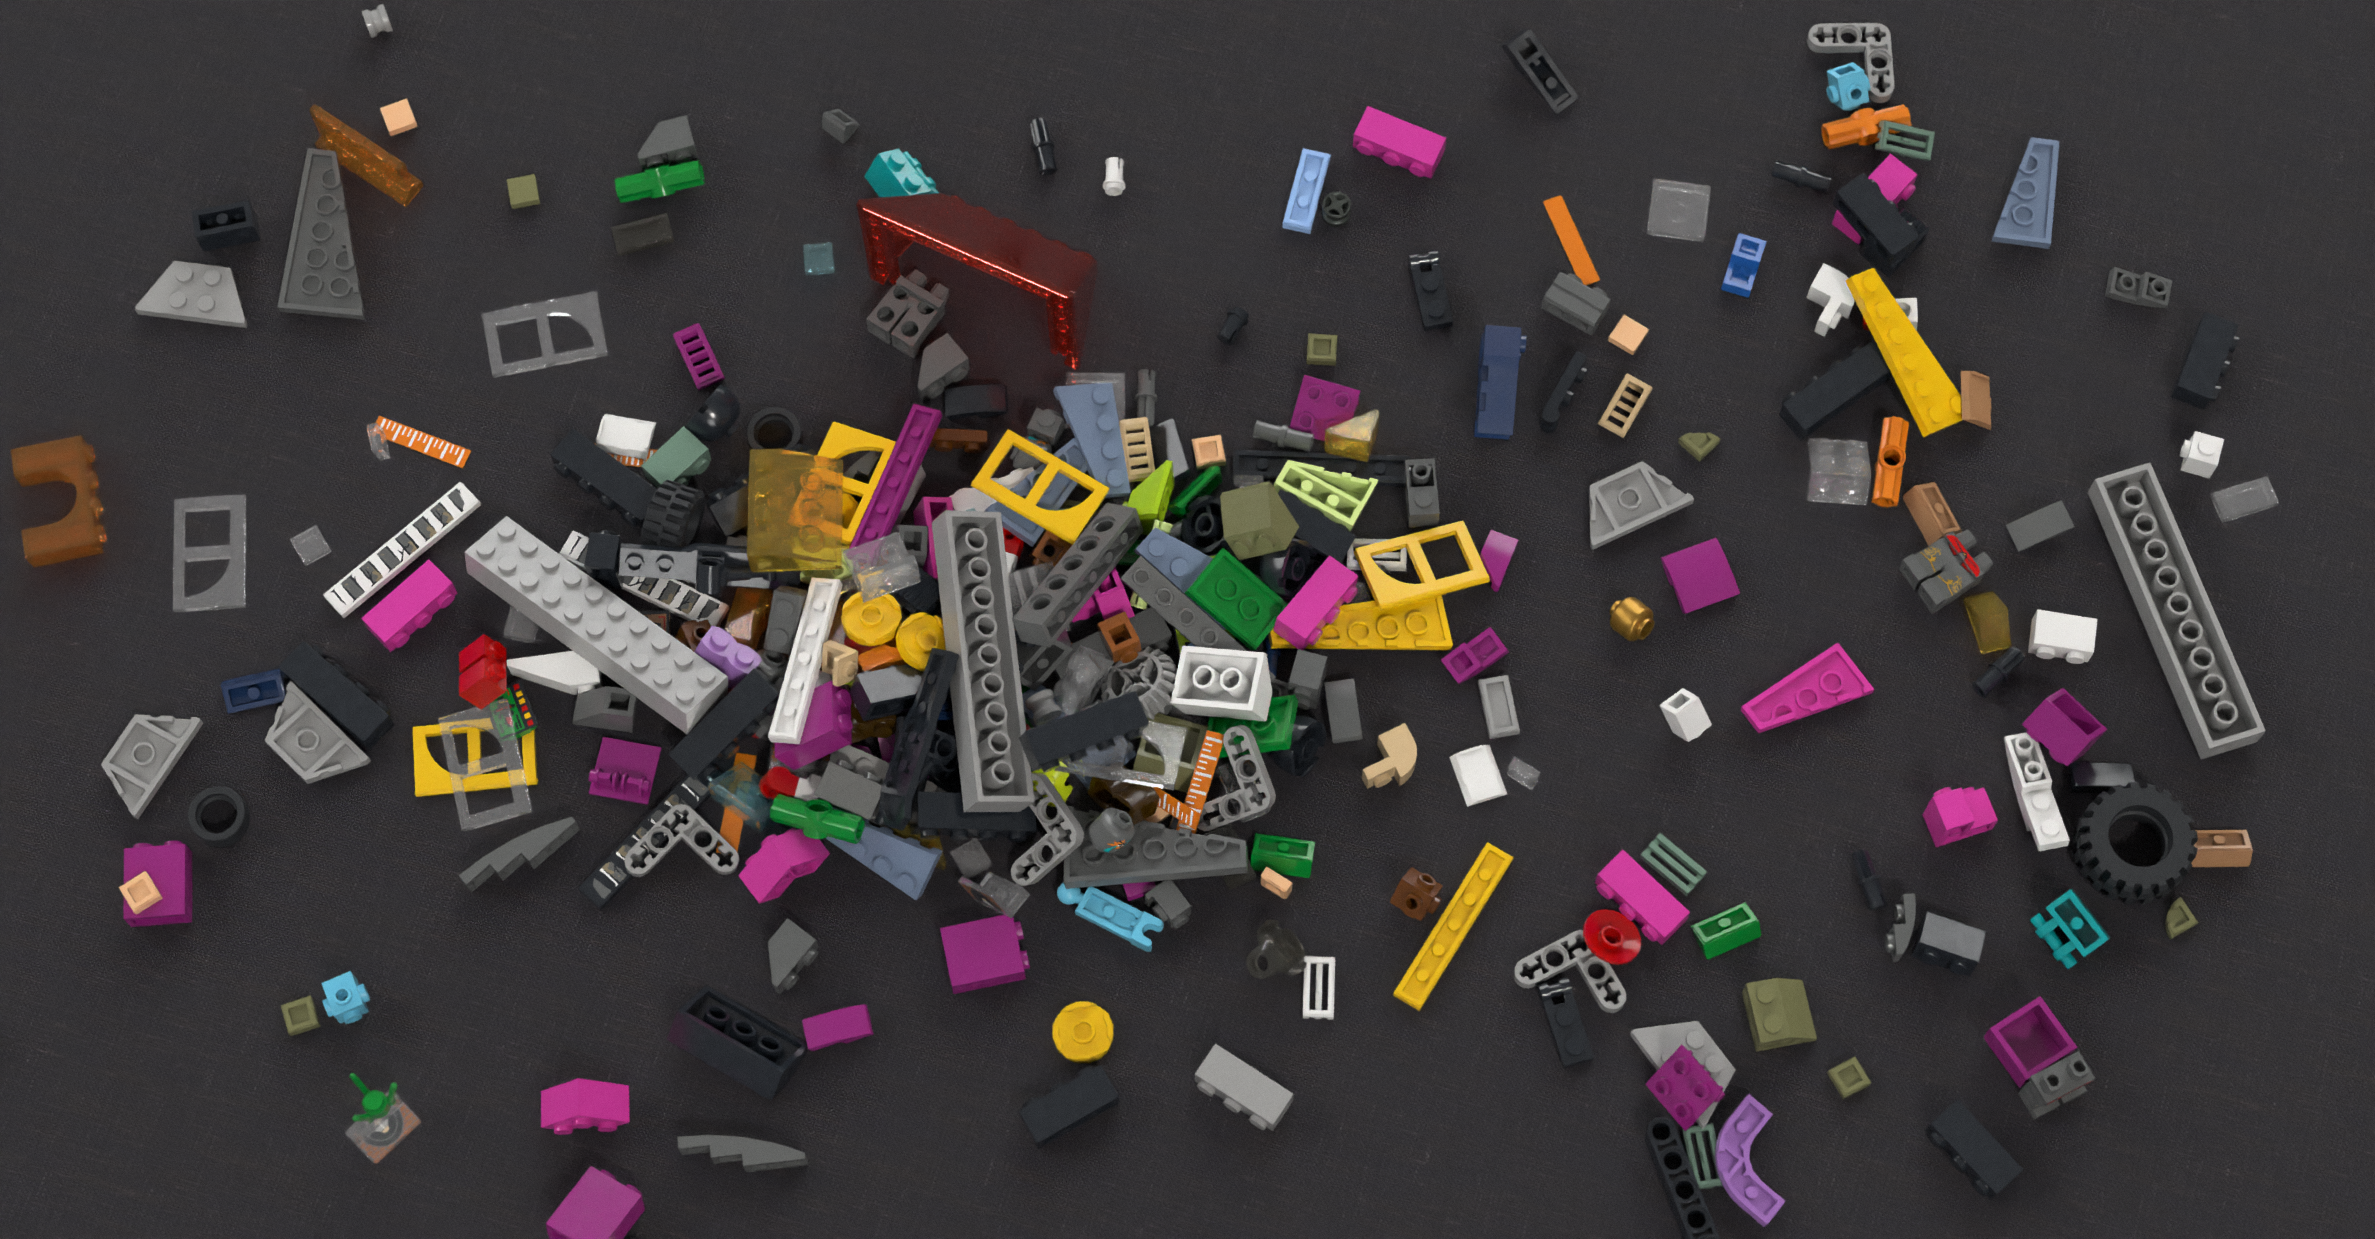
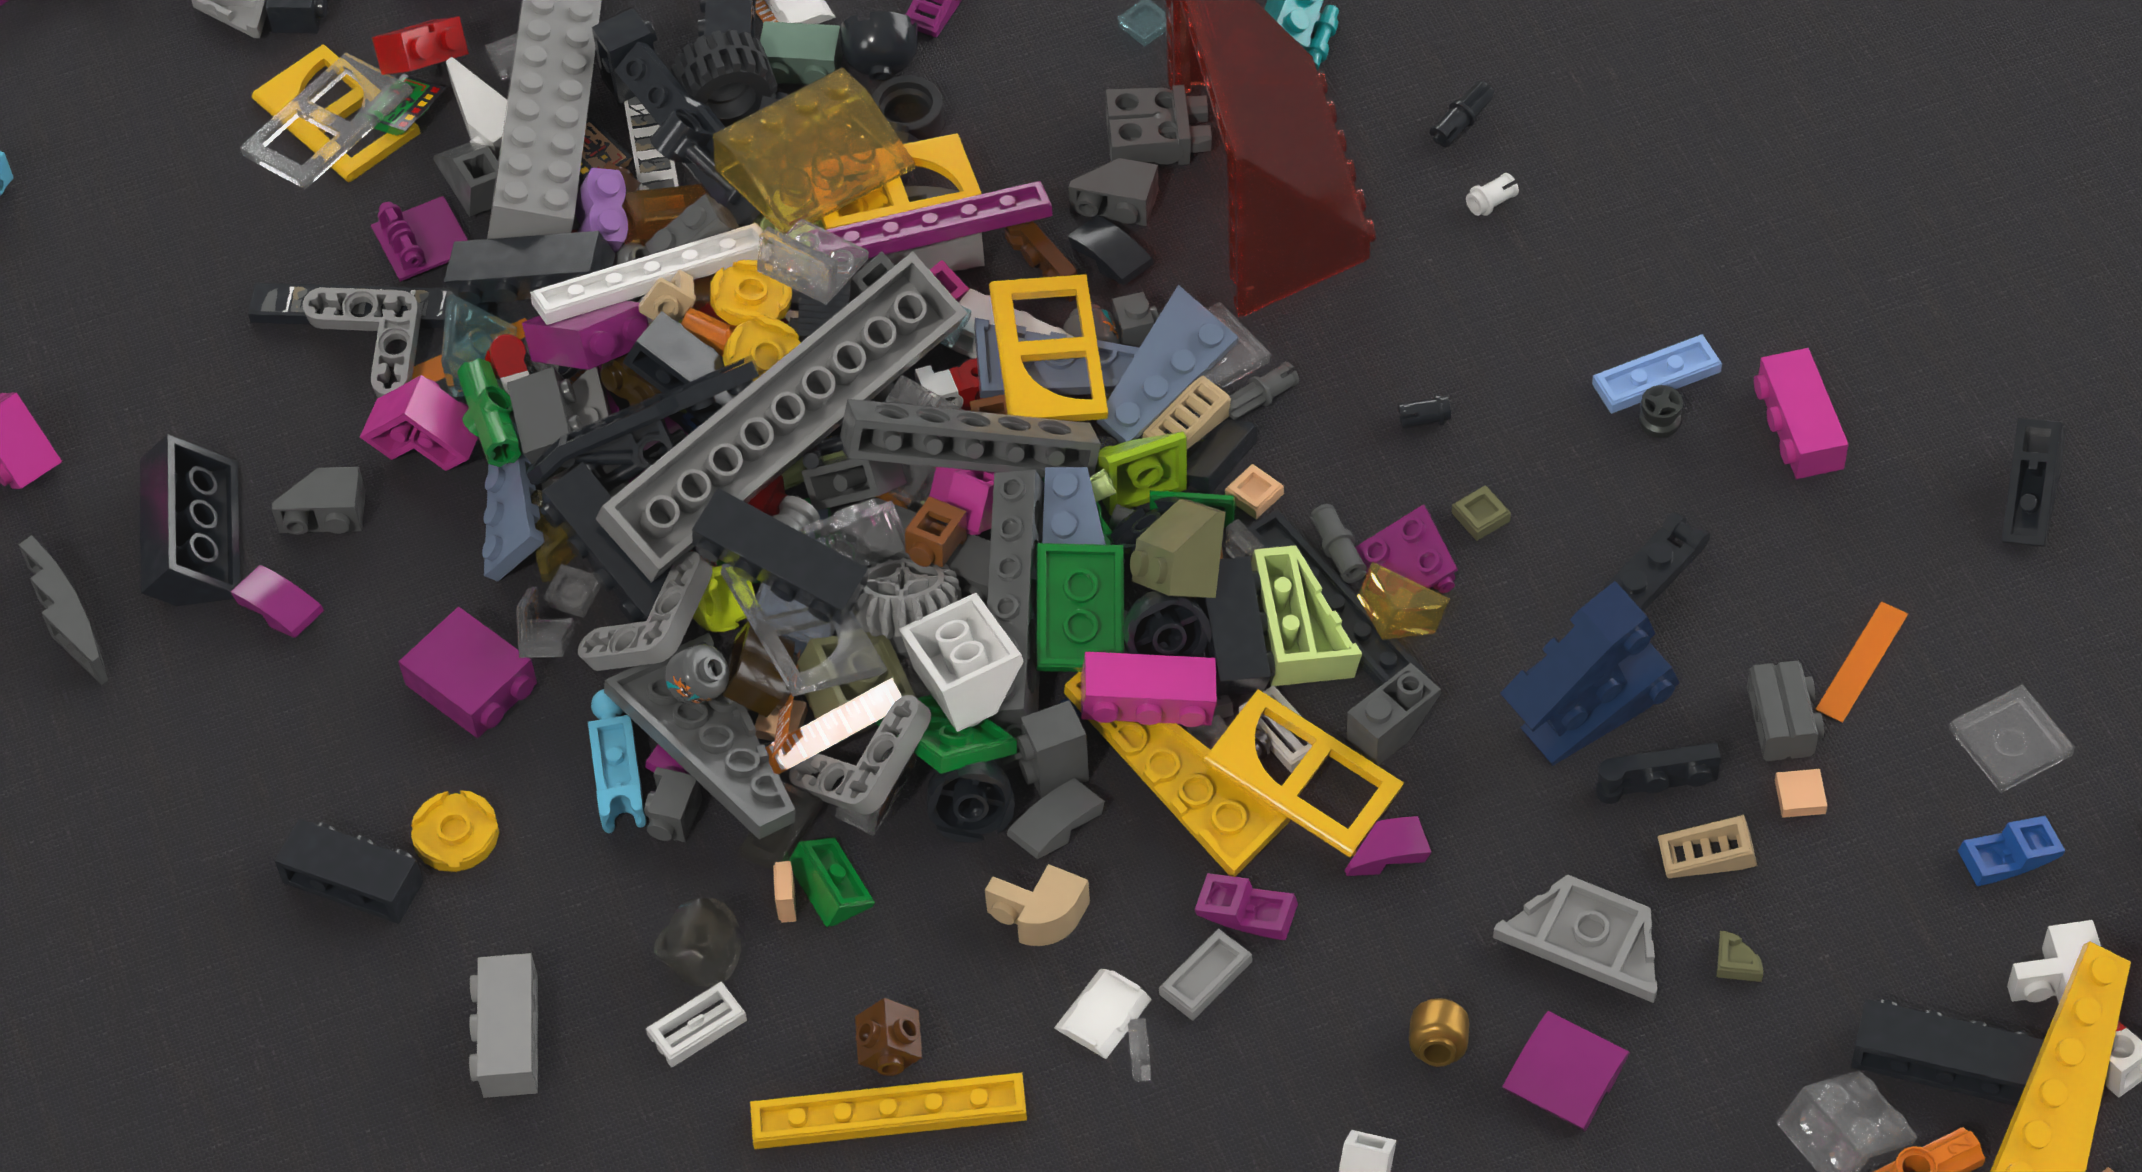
camera: 55 degrees right, 15 degrees down
dark grey slope [459,817,580,892] -> none

